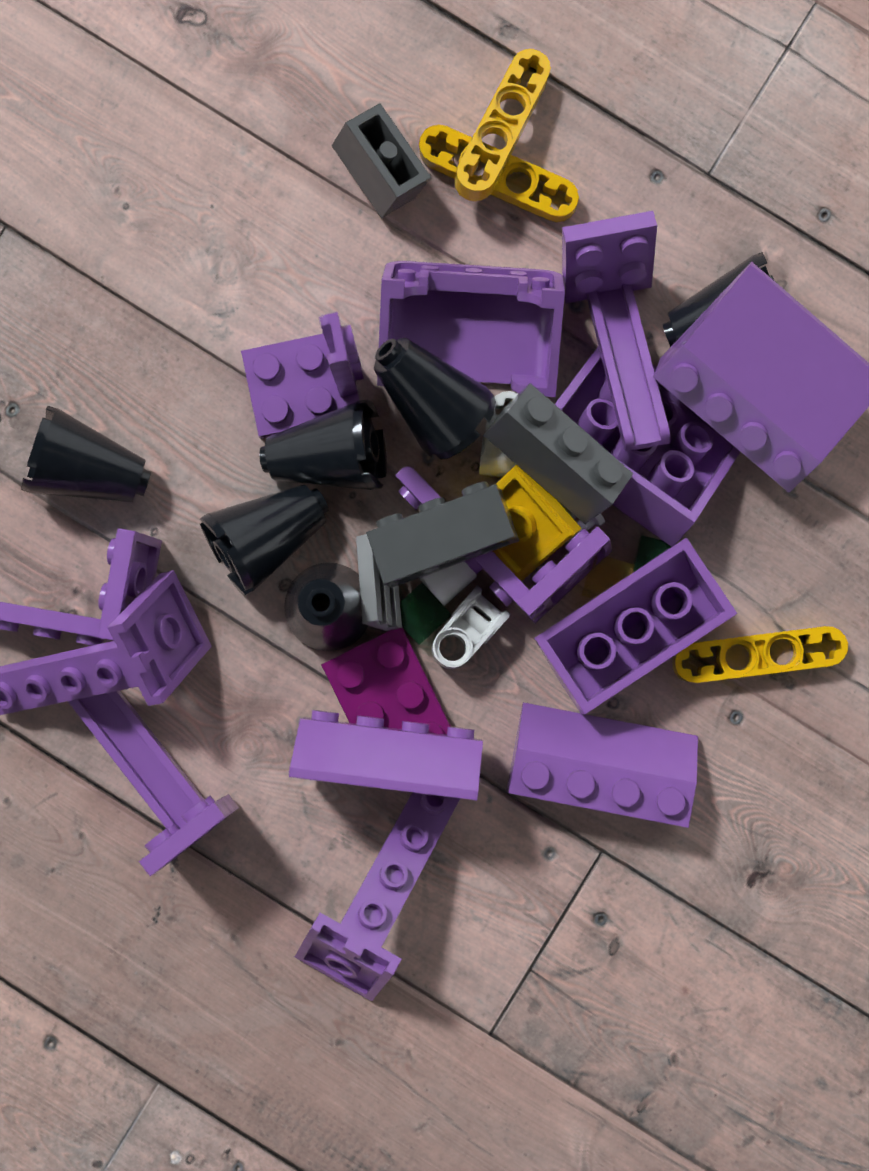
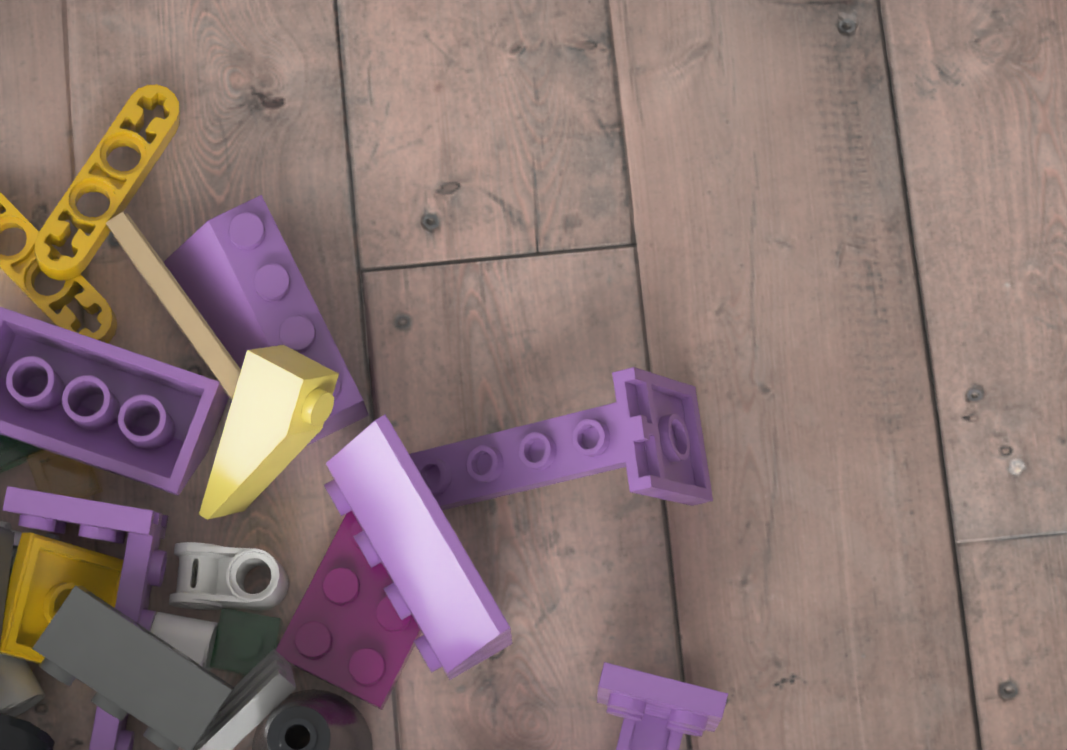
camera: 130 degrees left, 10 degrees down
none -> yellow beam [35,84,180,281]
none -> tan tile [106,211,241,401]
none -> light yellow slope [199,345,339,520]

